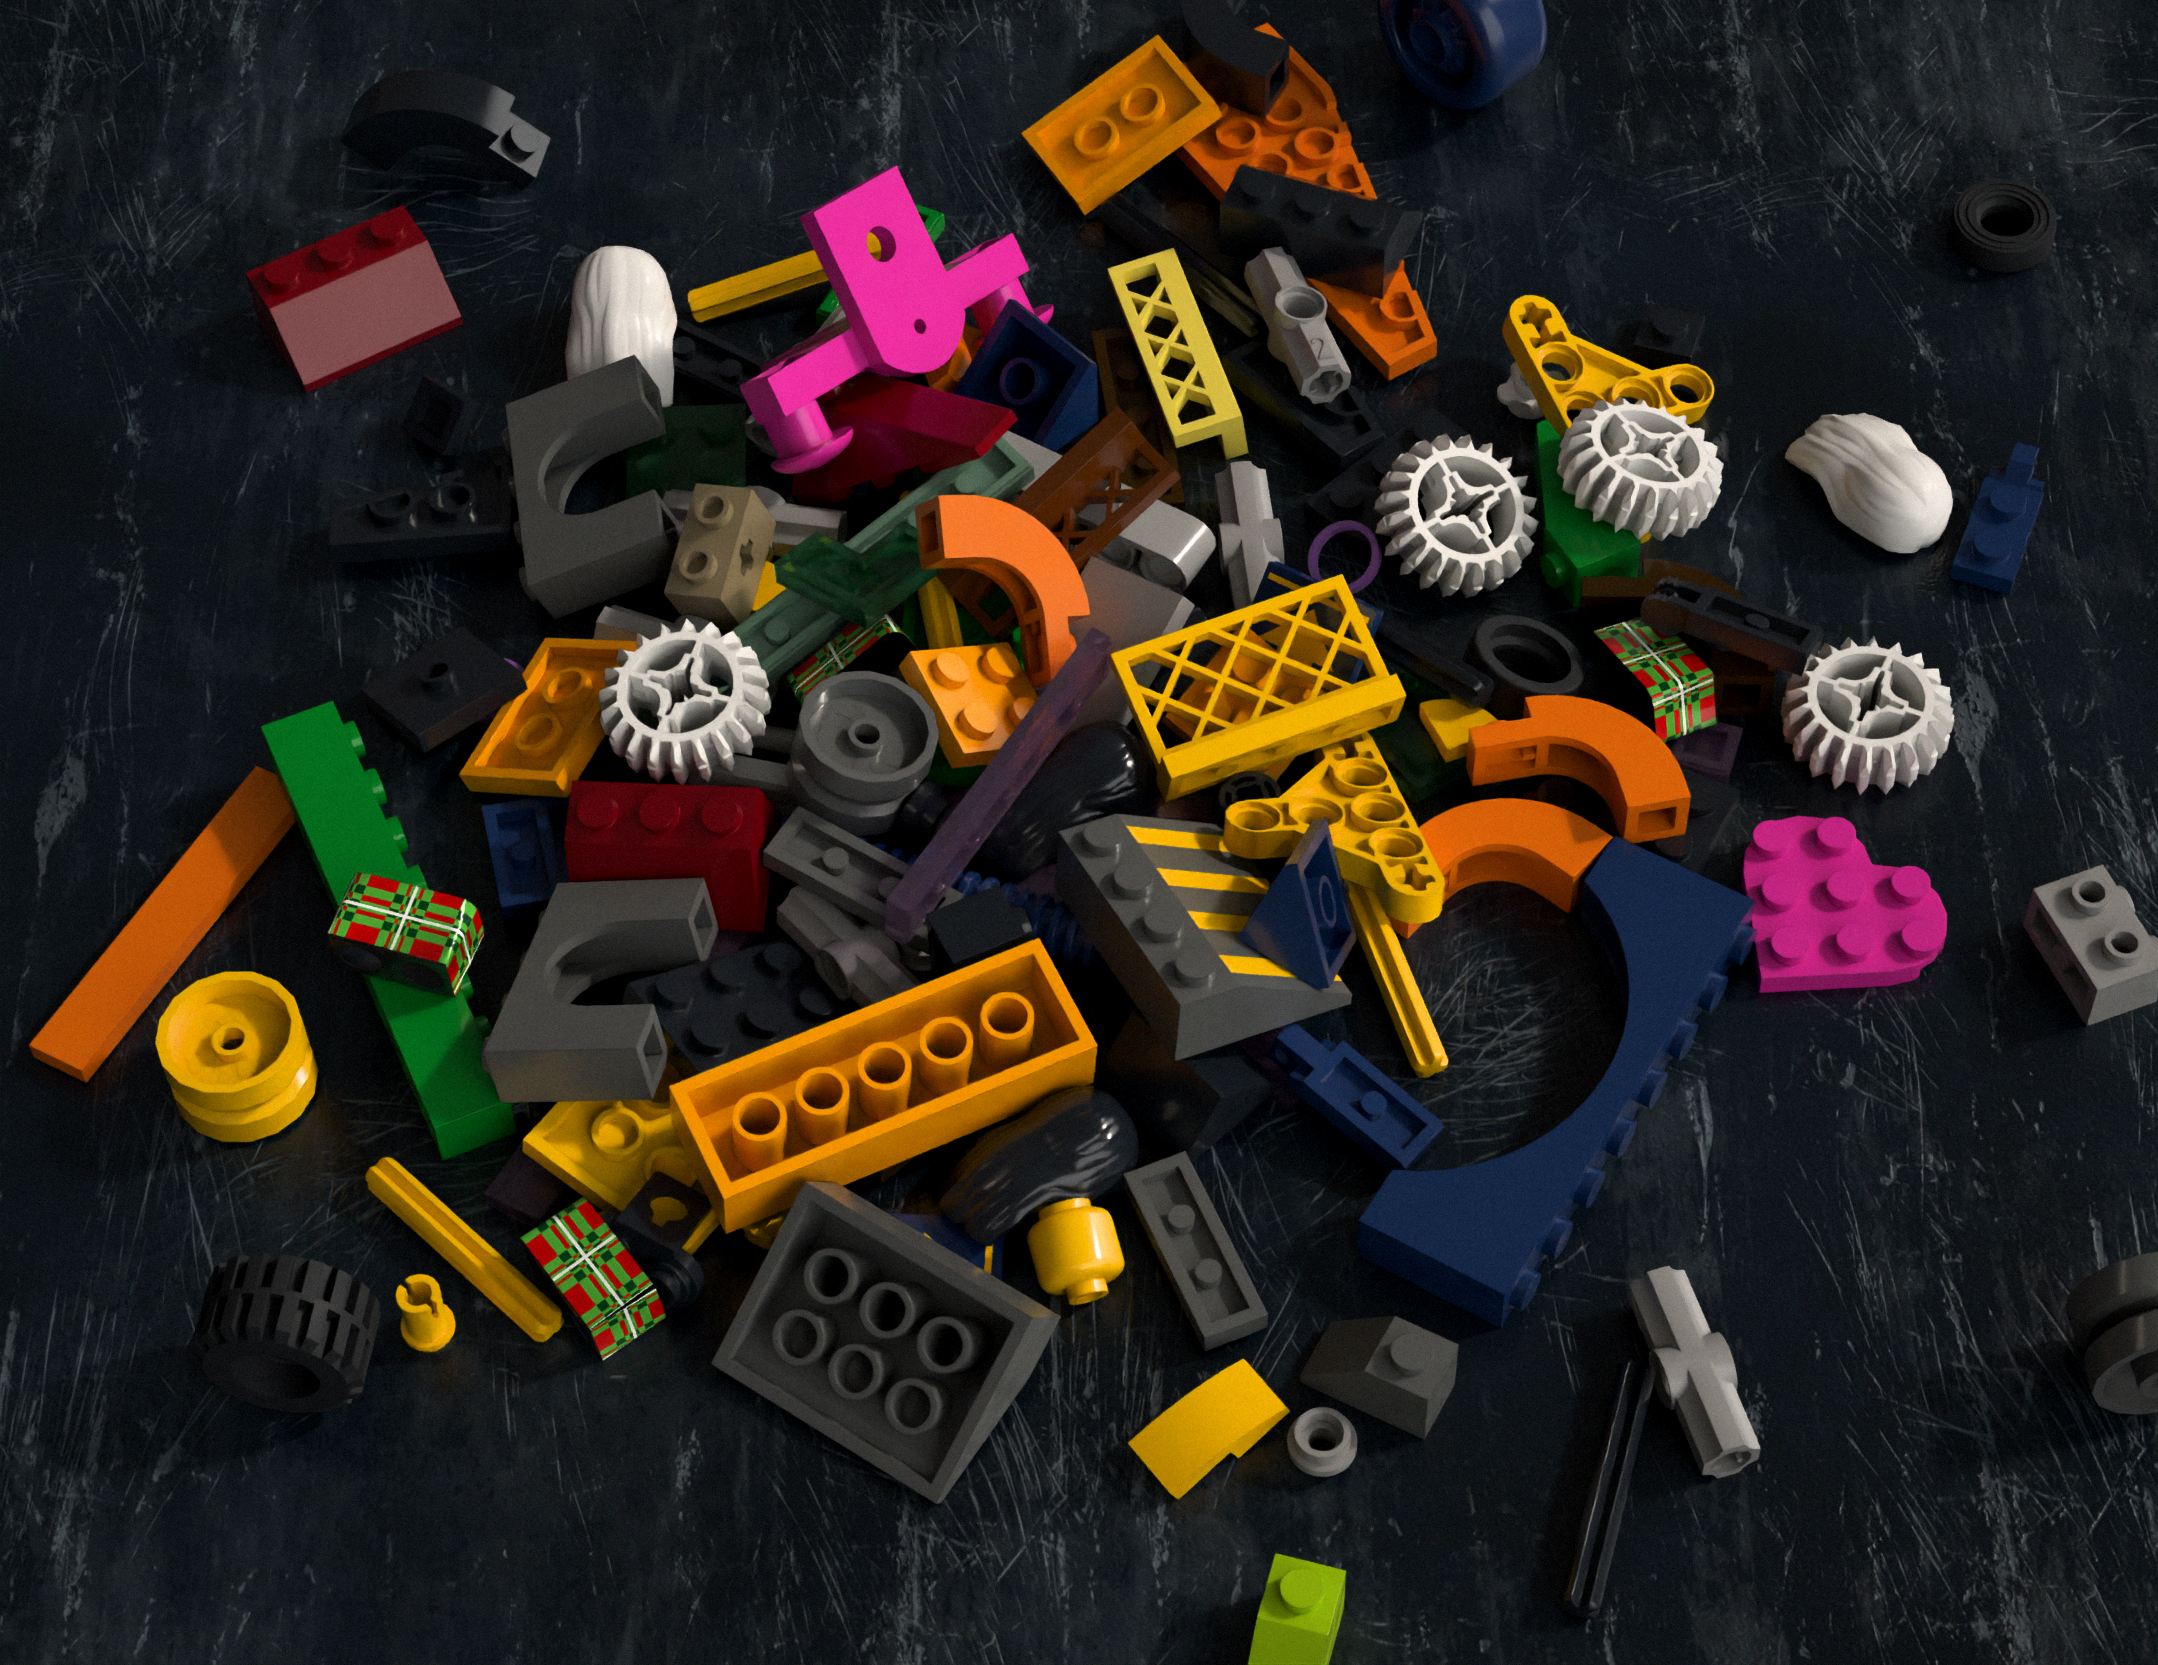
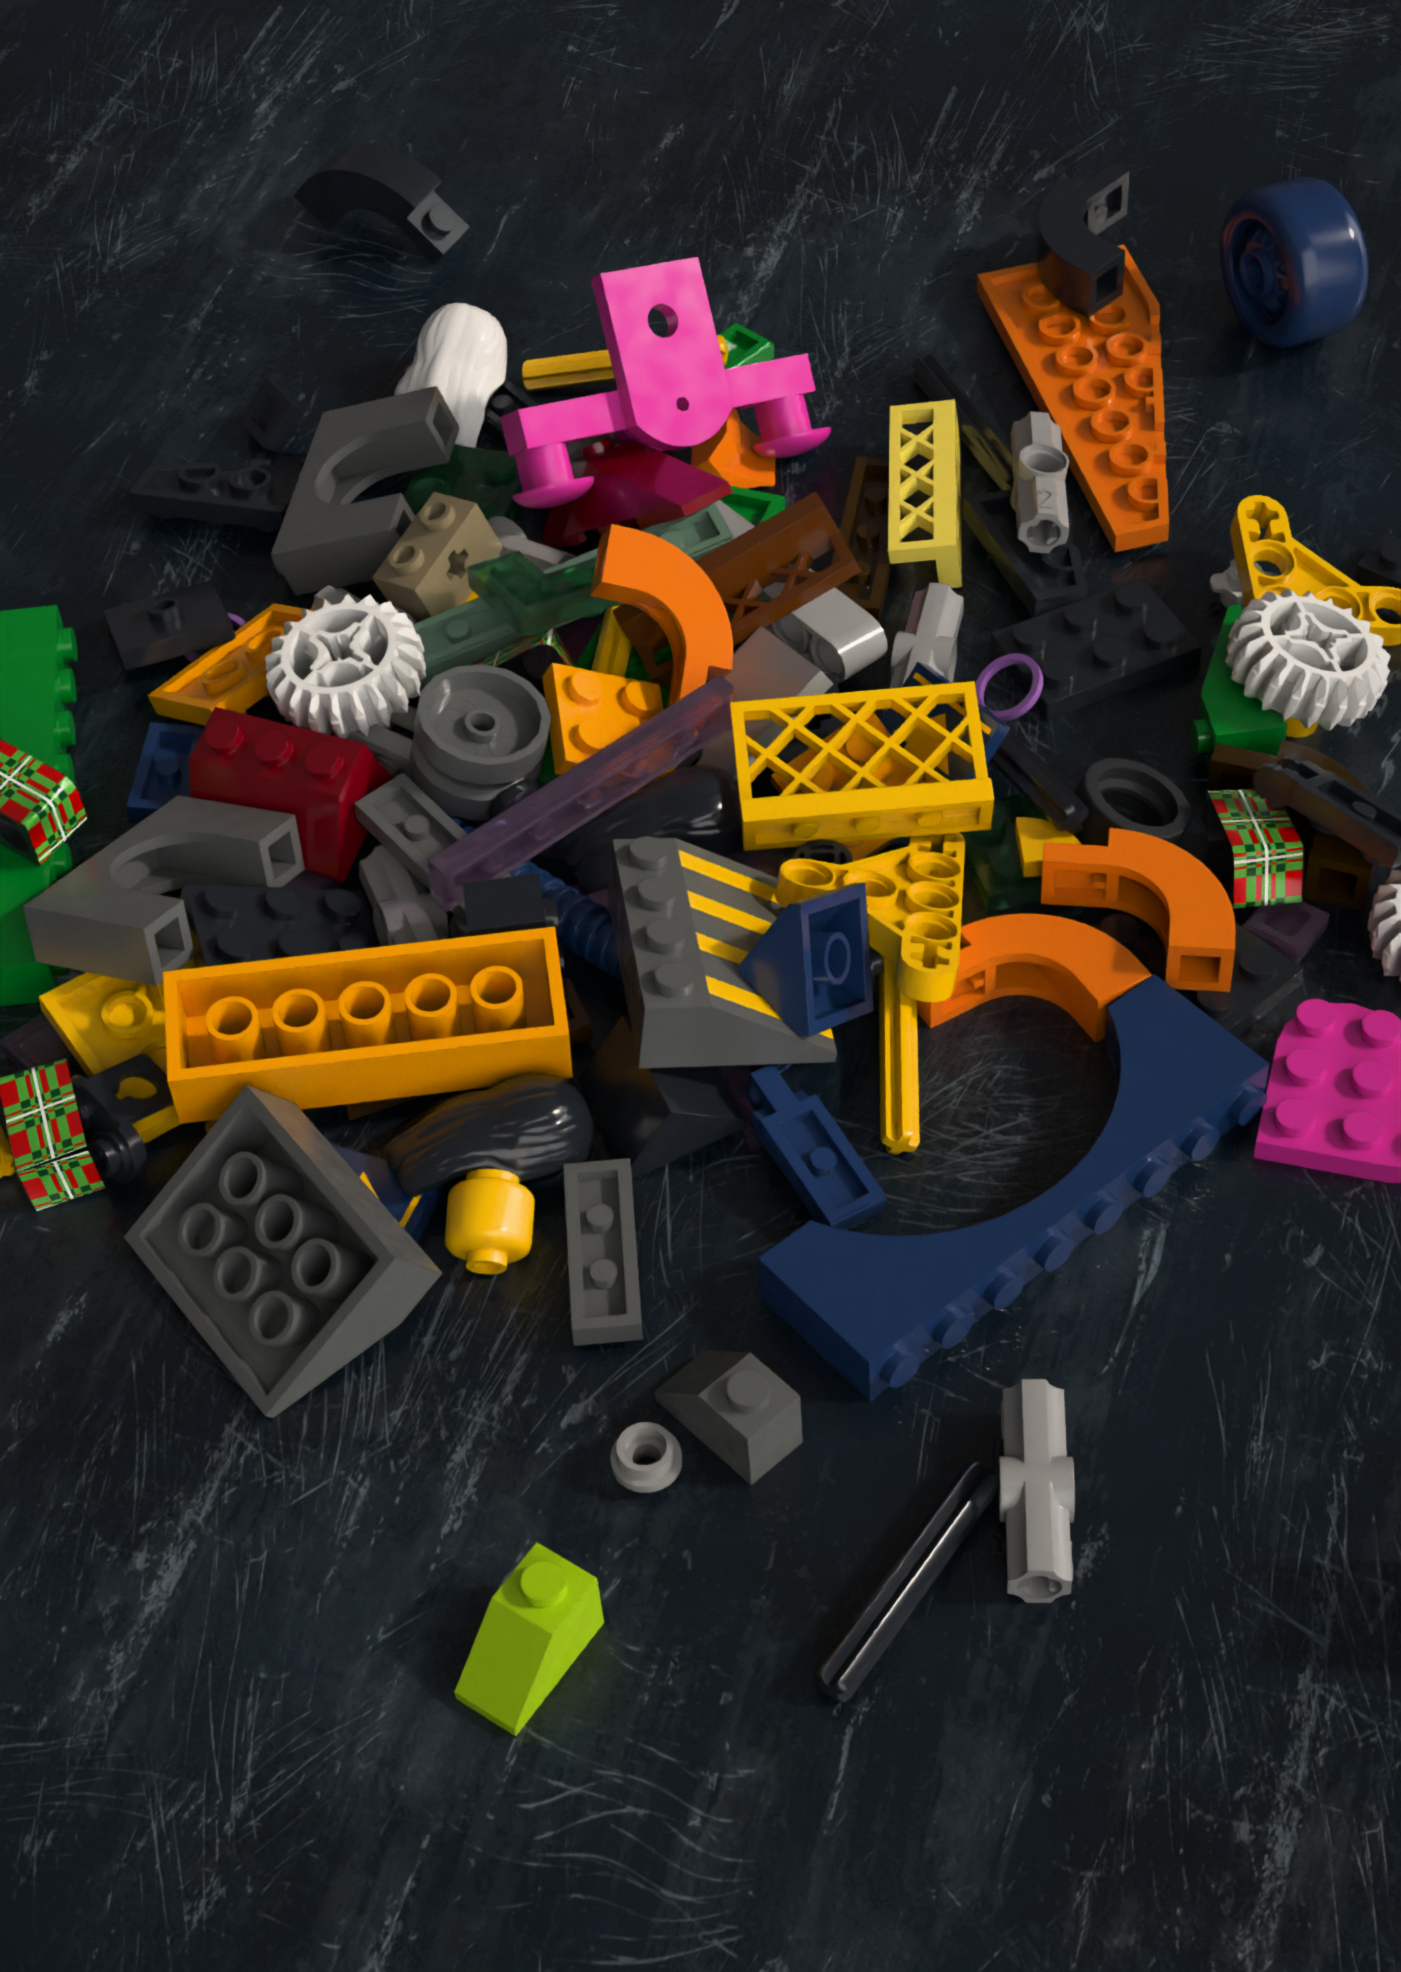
camera: 20 degrees right, 5 degrees down
dark red slope [245,205,463,393] -> none
dark blue slope [953,299,1098,452] -> none
light orange plate [1021,35,1222,216] -> none
yellow slope [1128,1359,1290,1500] -> none
black slope [1220,165,1423,299] -> none
white gear [1373,433,1539,598] -> none

